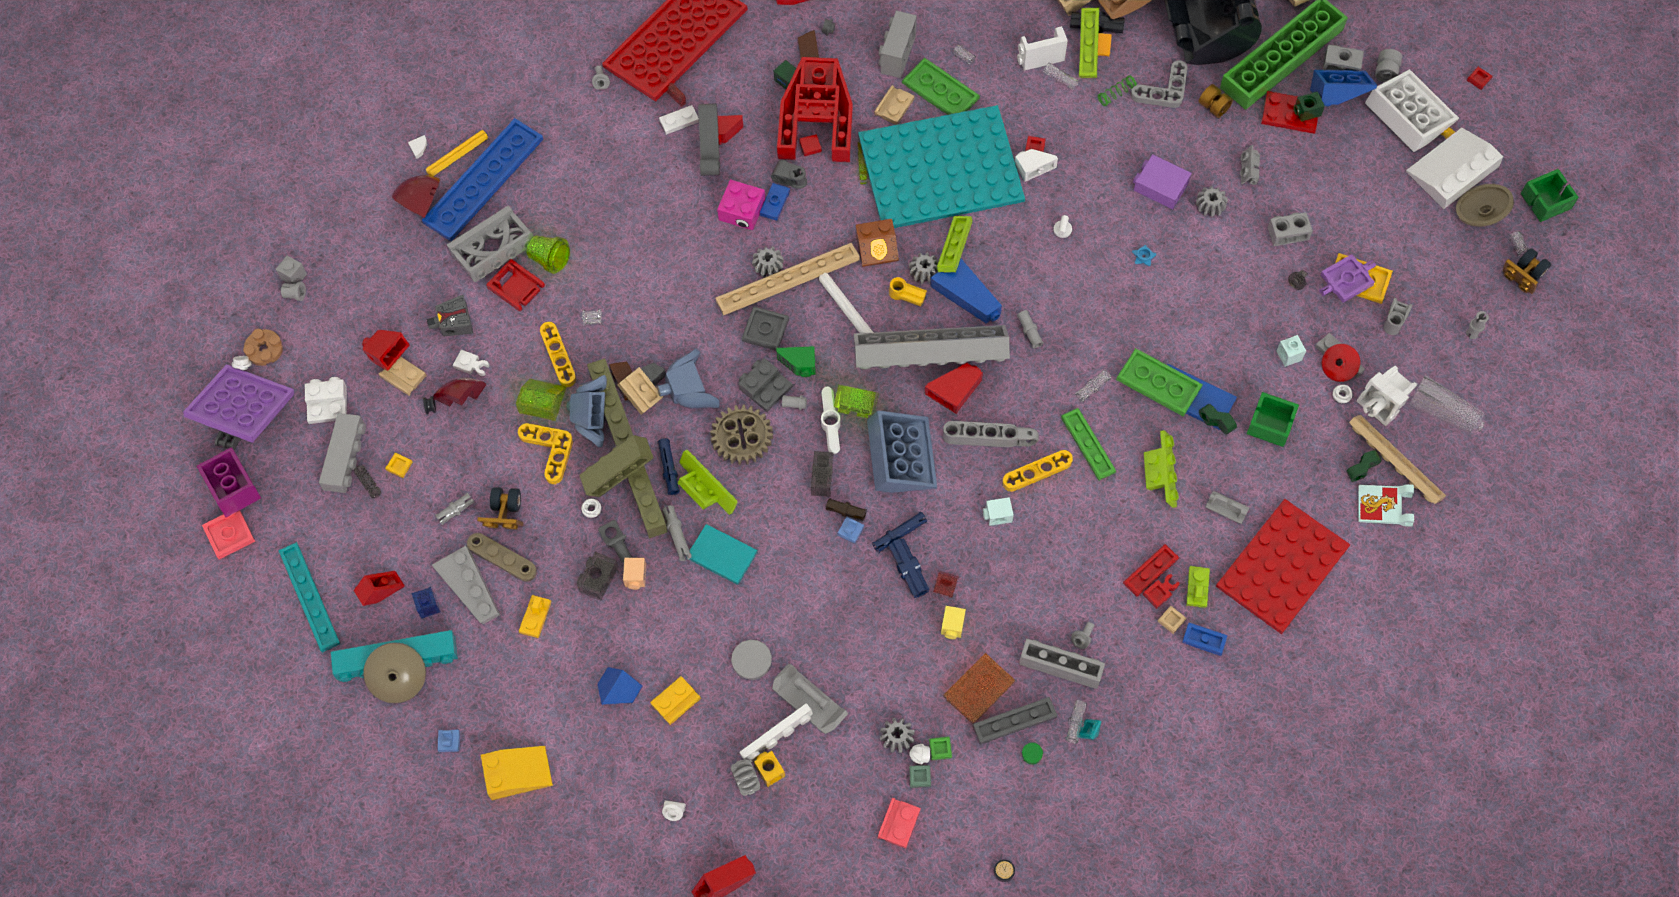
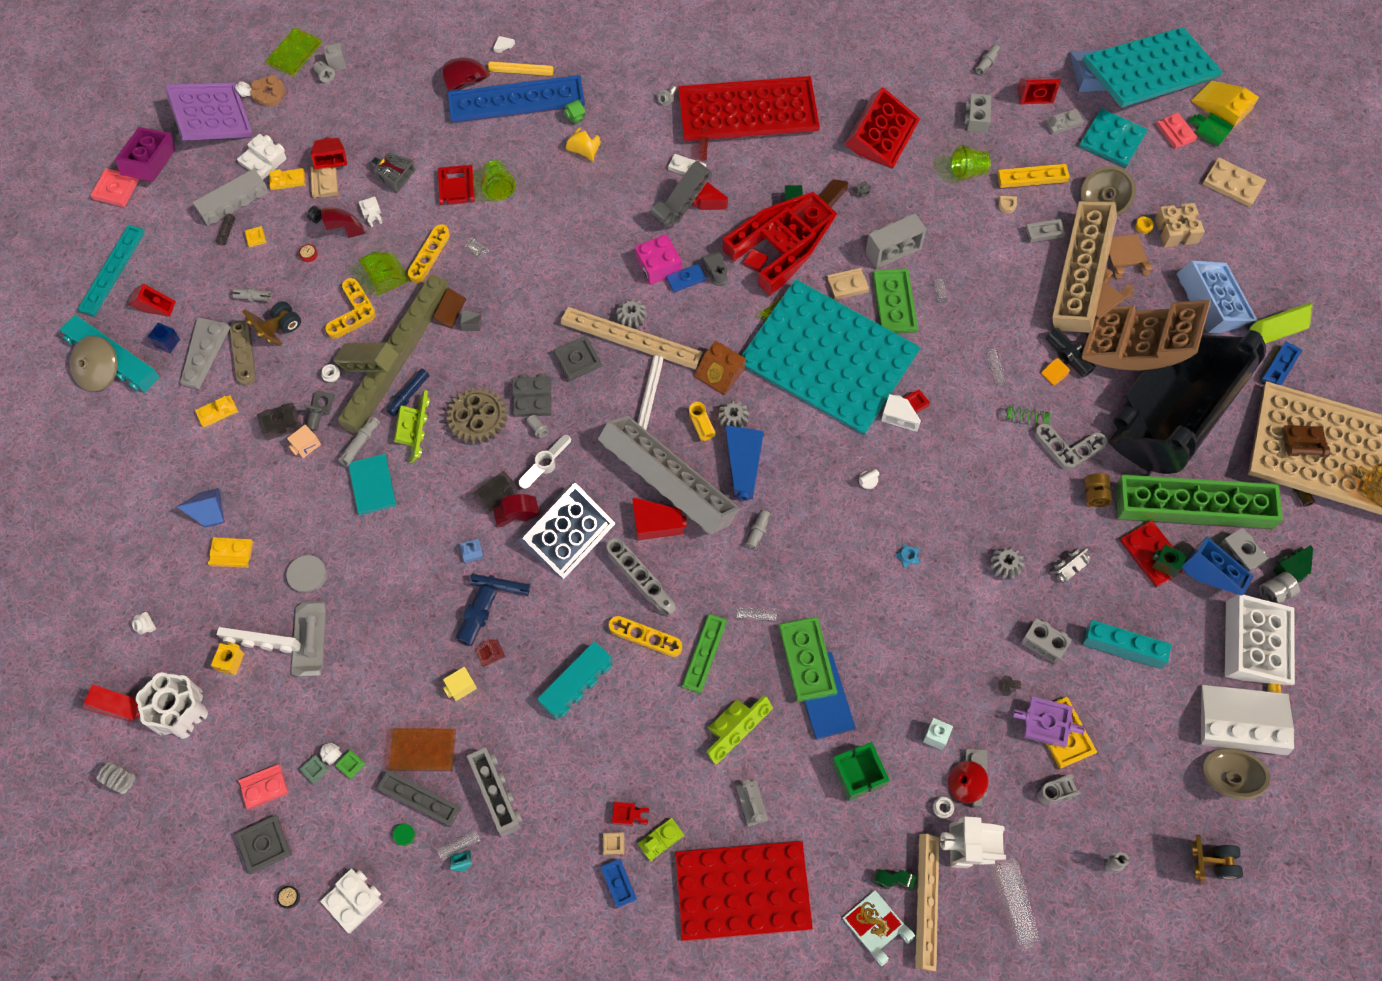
camera: 45 degrees right, 0 degrees up
medium blue tile [438,730,460,752] -> none
light grey fence [447,205,536,282] -> none
yellow slope [481,746,553,800] -> none
sand blue torso [566,375,607,448] -> none
tan plate [617,367,663,415] -> none
sand blue torso [657,348,720,408] -> none
light grey gear [731,759,760,796] -> none
green slope [776,346,816,377] -> none
dark brown pin [826,498,867,521] -> none
clear neon green slope [834,384,879,418] -> none
light grey gear [880,718,915,753] -> none
lime tile [937,216,973,272] -> none
light aqua brick [983,497,1014,526] -> none
white panel [1017,26,1068,71] -> none
light grey plate [1071,622,1095,649] -> none
lime tile [1079,8,1099,78] -> none
red tile [1123,544,1180,597] -> none
medium lavender brick [1133,154,1192,209] -> none
dark green piece [1199,404,1237,435] -> none
red tile [1467,66,1493,90] -> none
clear pin [1509,231,1529,256] -> none
green piece [1520,169,1579,222] -> none
none -> white piece [136,672,208,739]
none -> dark grey plate [236,815,292,874]
none -> clear neon green plate [266,27,322,77]
none -> yellow hinge [269,168,306,190]
none -> tile [299,244,318,262]
none -> white plate [320,869,383,934]
none -> dark red brick [493,494,540,527]
none -> teal brick [537,641,613,720]
none -> bright green plate [564,99,586,124]
none -> yellow hair [566,127,601,163]
none -> teal brick [1082,620,1172,669]
none -> dark green slope [1273,545,1313,583]

